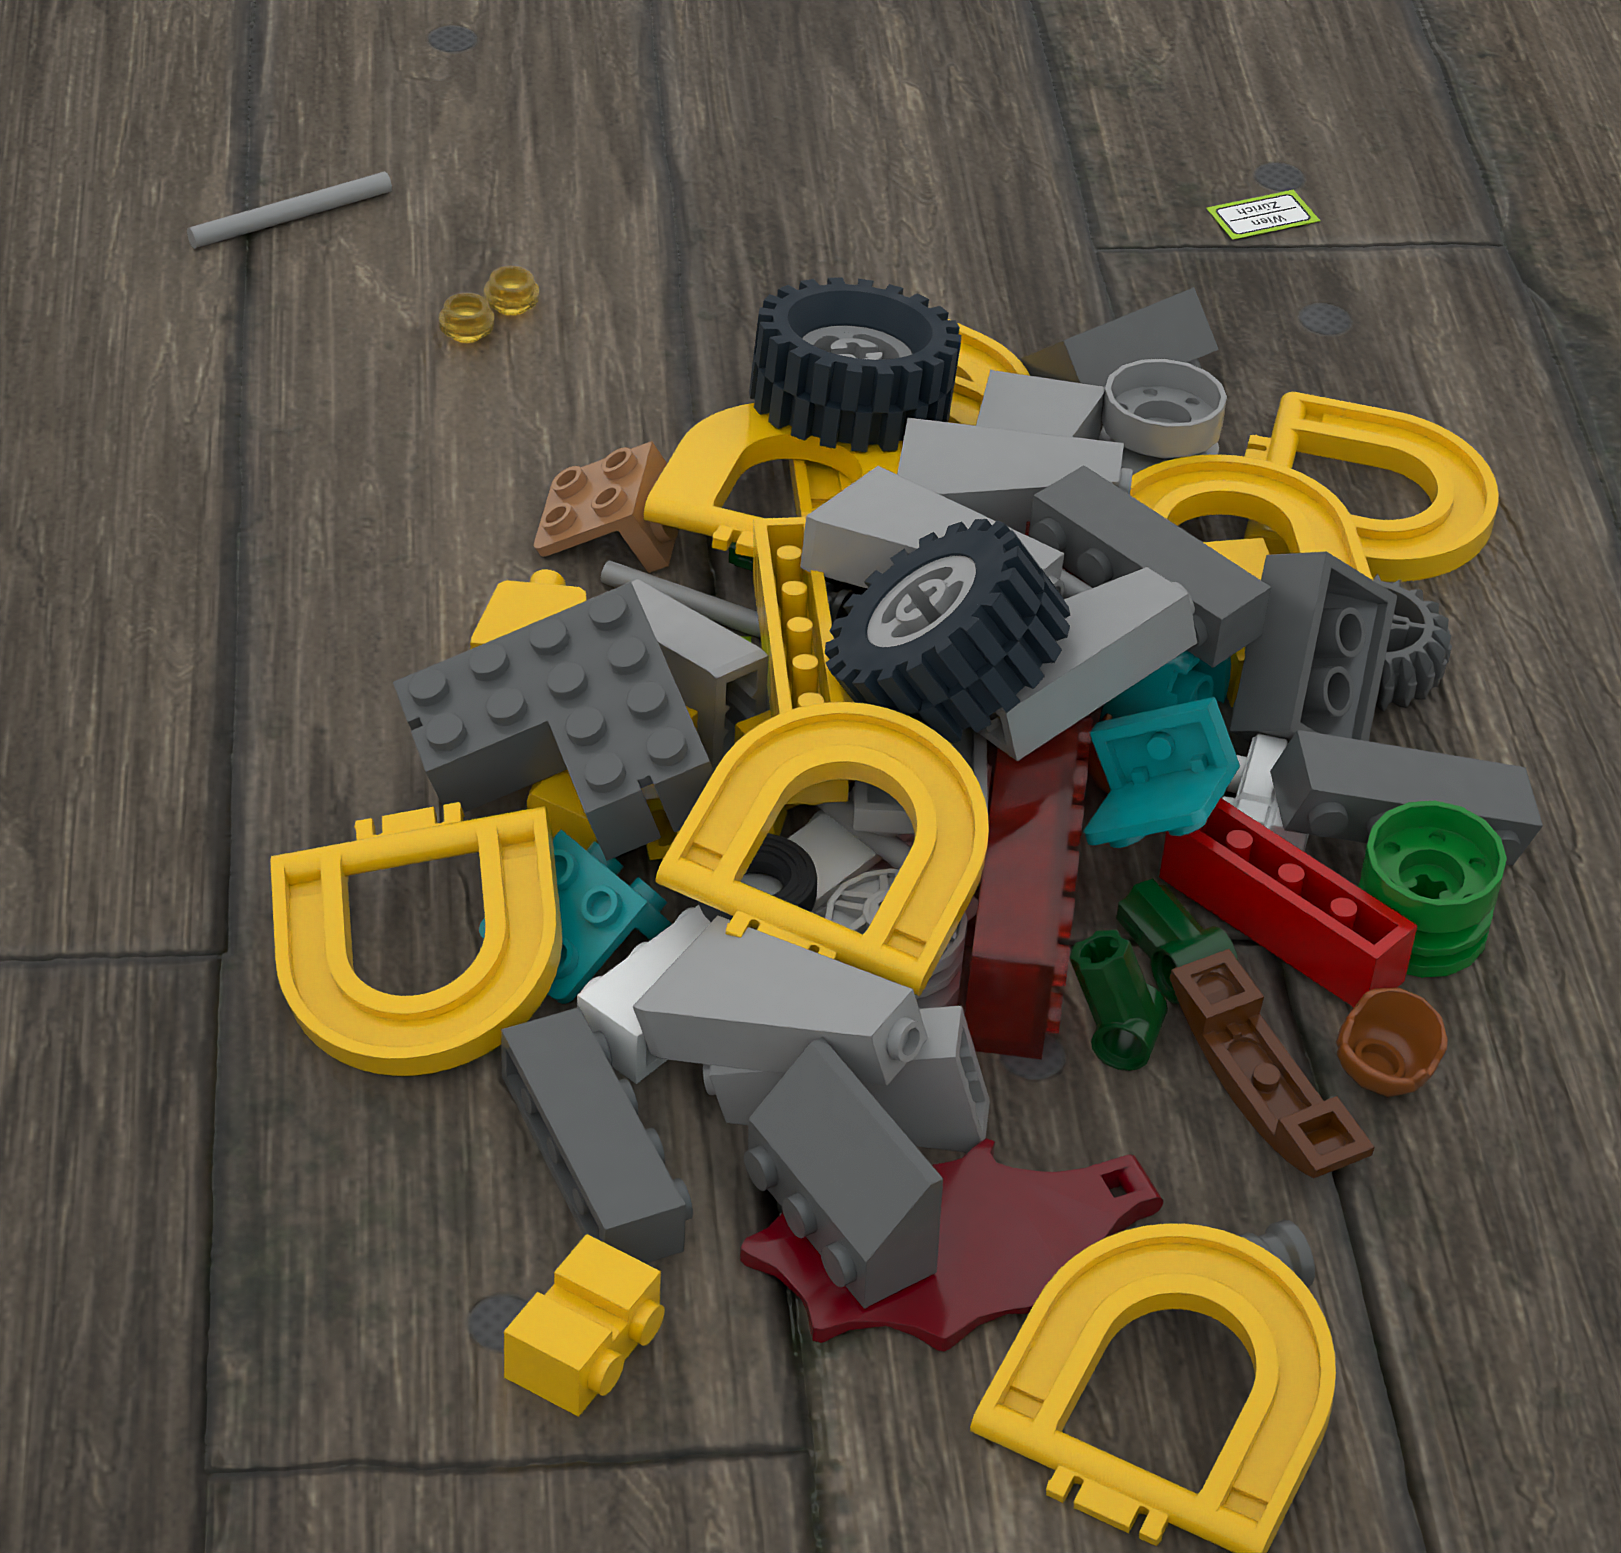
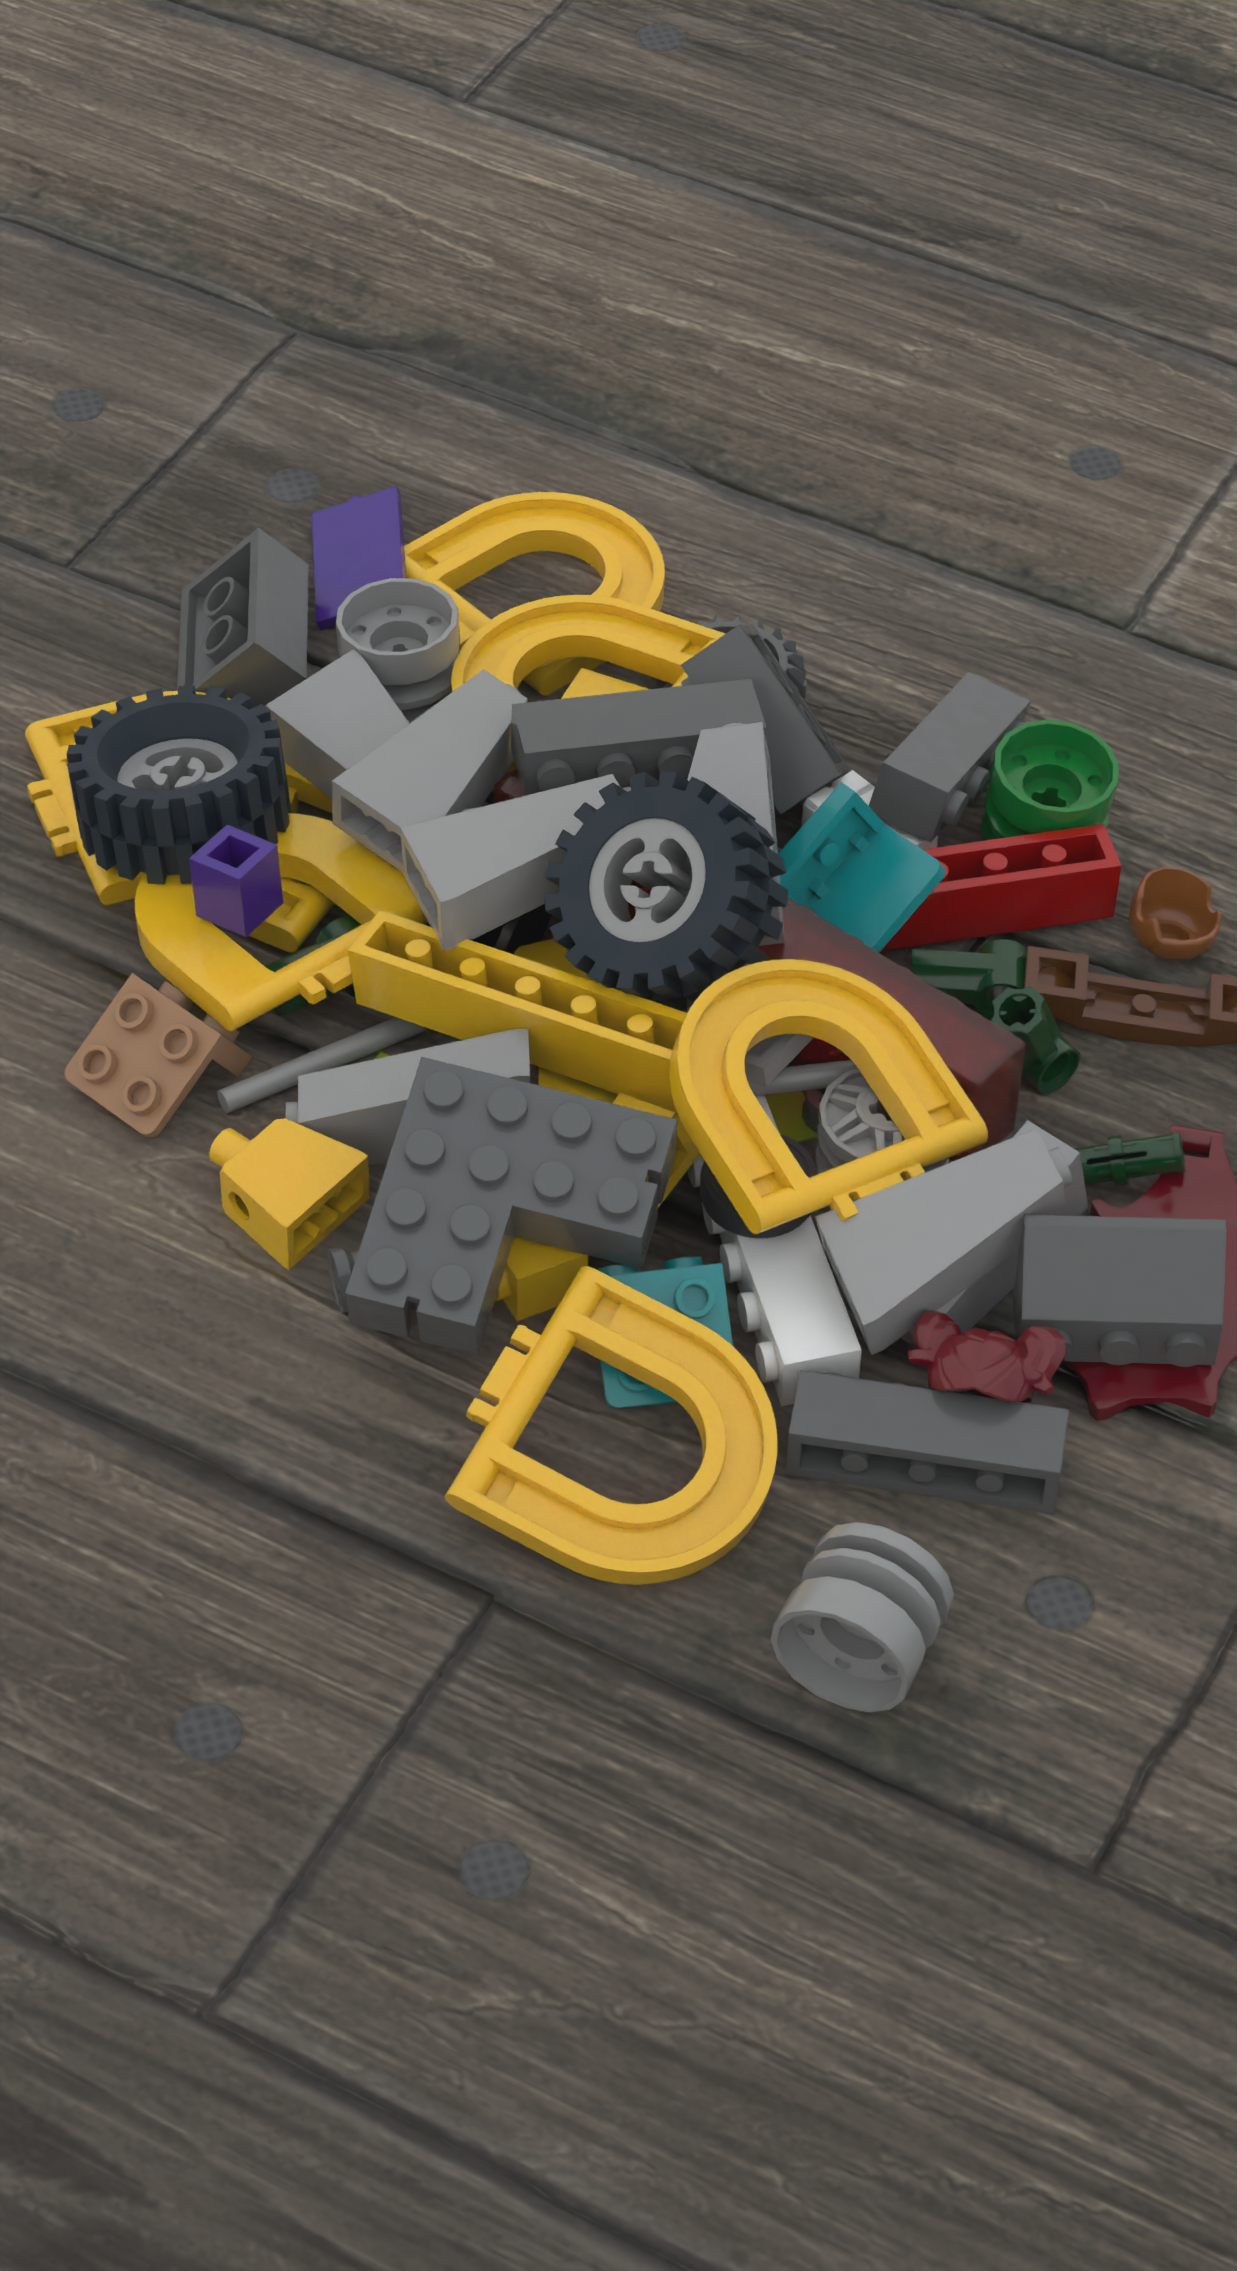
camera: 55 degrees left, 5 degrees up
yellow brick [504,1234,665,1417] -> none
sticker [1206,190,1320,240] -> none
none -> dark purple brick [189,824,283,937]
none -> dark purple piece [312,486,406,630]
none -> light grey wheel [771,1522,954,1712]
none -> dark red hair [908,1310,1066,1403]
none -> dark green pin [1074,1131,1186,1187]

